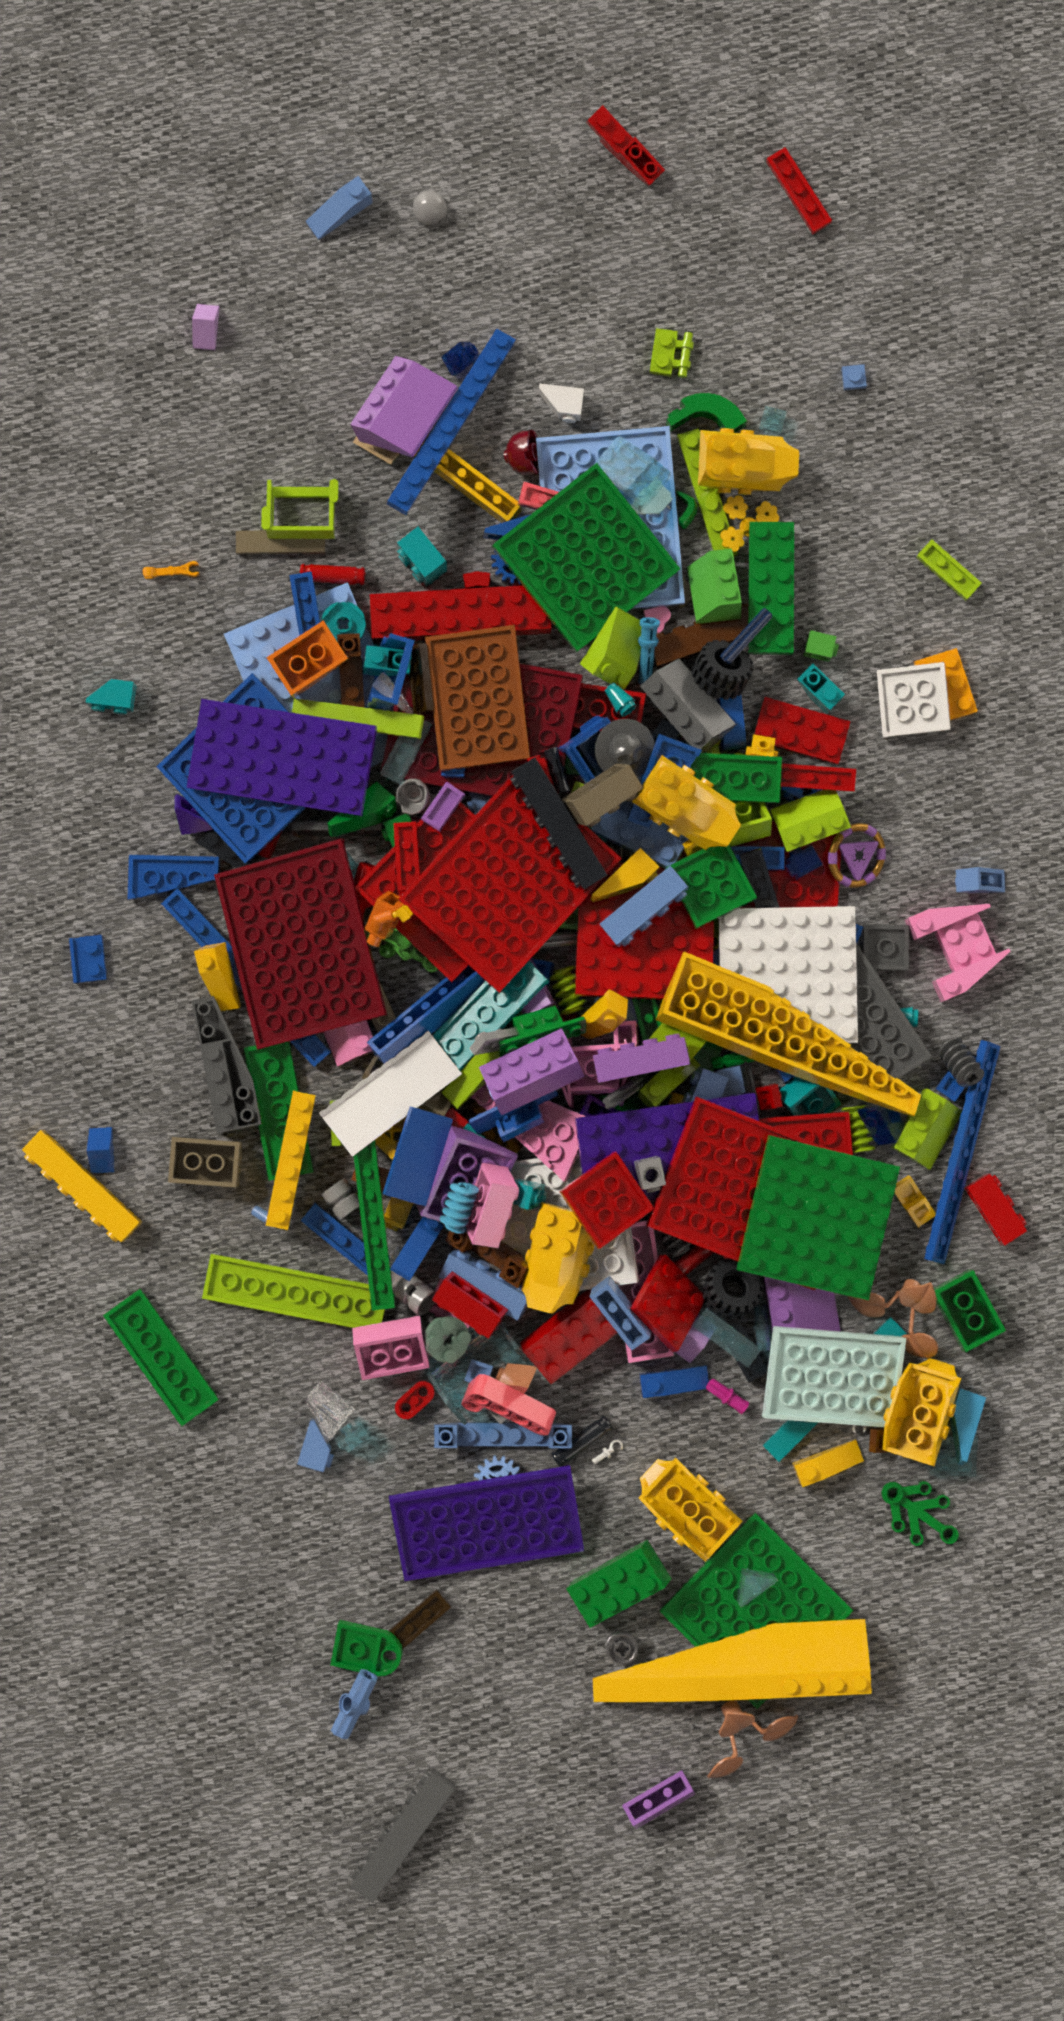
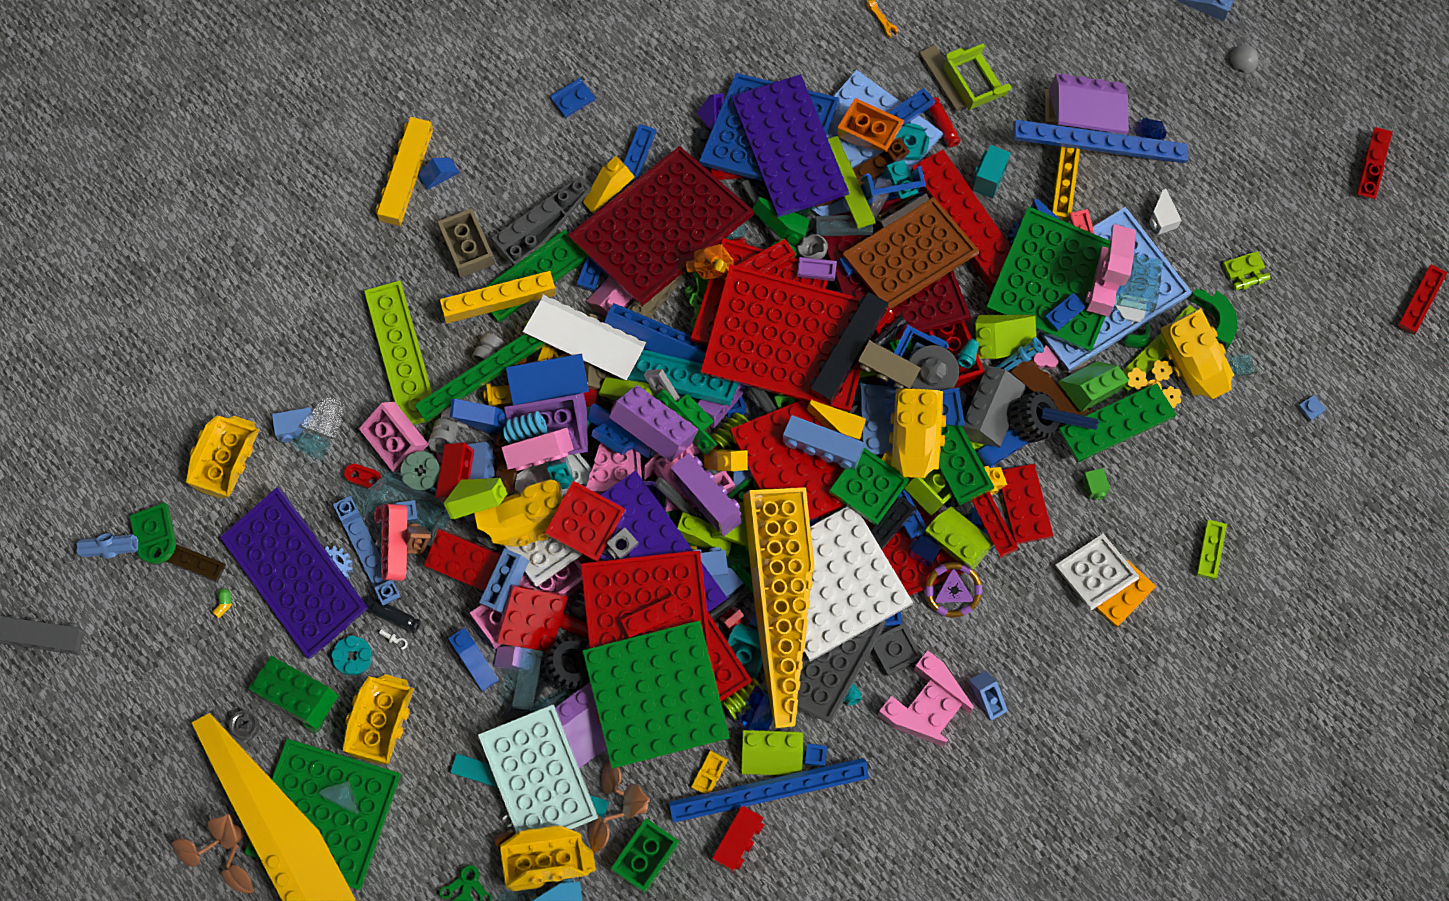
camera: 60 degrees right, 15 degrees down
teal slope [85,679,137,715] -> none
green plate [103,1289,219,1427] -> none
blue wing [128,855,220,900] -> none
blue plate [301,1203,368,1276] -> none
red piece [463,571,491,589] -> none
dark red cylinder [504,430,539,475] -> none
medium lavender brick [622,1770,695,1829] -> none
dark pink axle [706,1379,749,1415] -> none
yellow slope [792,1439,864,1487] -> none
teal slope [797,664,845,714] -> none
dark grey piece [939,1037,985,1087] -> none
none -> yellow slope [186,415,260,499]
none -> arm [212,589,232,618]
none -> teal plate [332,635,372,676]
none -> lime slope [444,478,507,519]
none -> red plate [621,594,684,638]
none -> blue plate [1044,293,1086,332]
none -> bright pink wedge [1085,224,1136,317]

